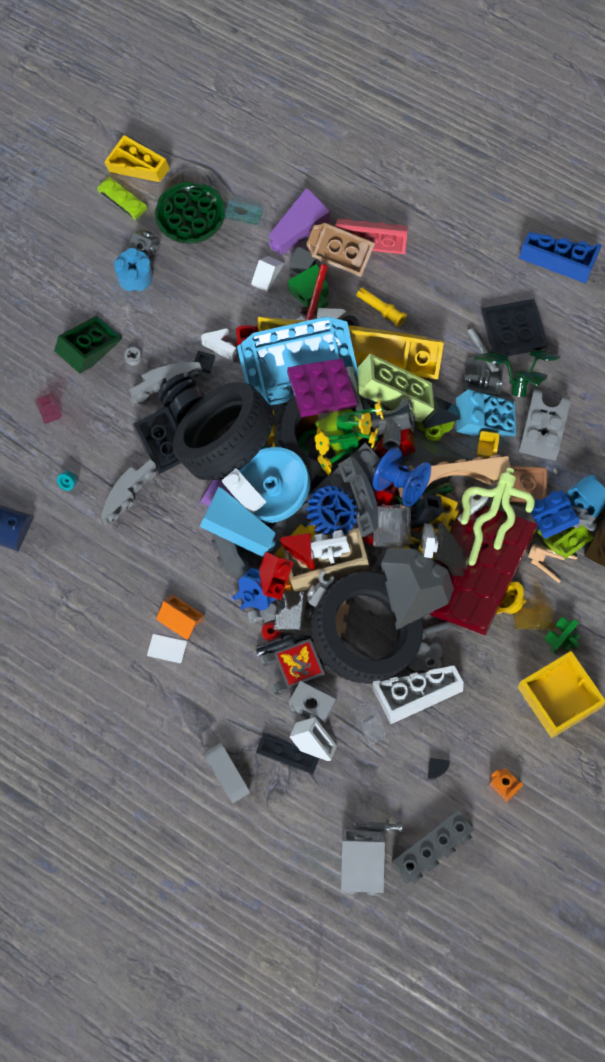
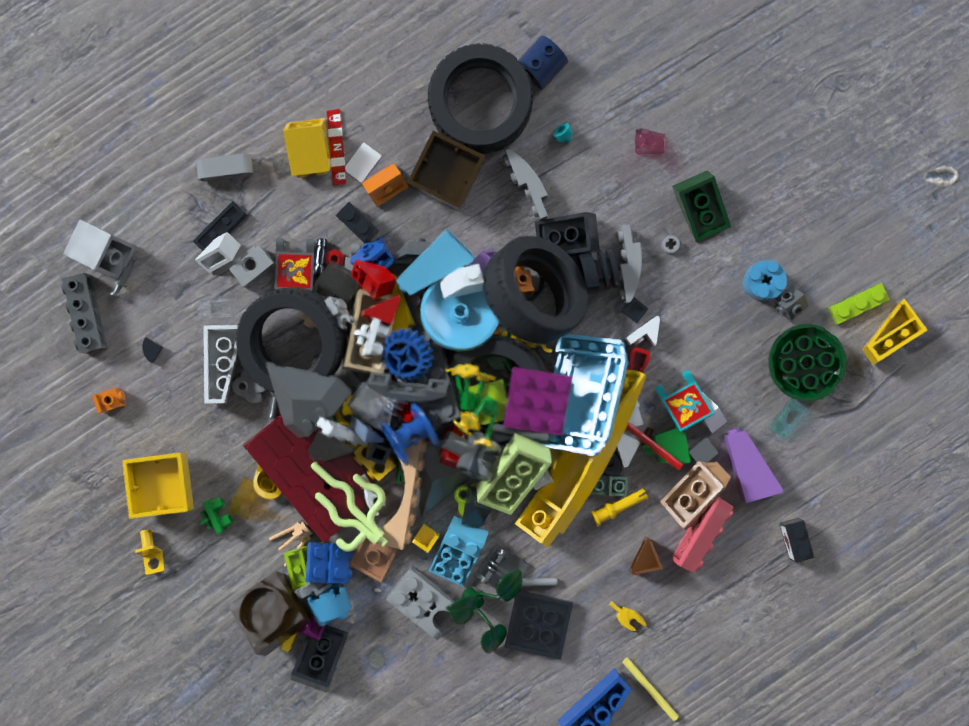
camera: 115 degrees right, 20 degrees up
none -> yellow slope [283,118,331,178]
none -> red sticker [327,109,347,185]
none -> black brick [336,202,379,244]
none -> sand blue slope [350,415,384,443]
none -> dark brown container [407,130,485,212]
none -> black tyre [428,43,533,154]
none -> sand green slope [590,475,628,496]
none -> yellow hand [609,601,647,631]
none -> light yellow bar [622,657,679,721]
none -> reddish brown slope [629,536,663,575]
none -> flag [655,370,715,433]
none -> black brick [779,518,815,563]

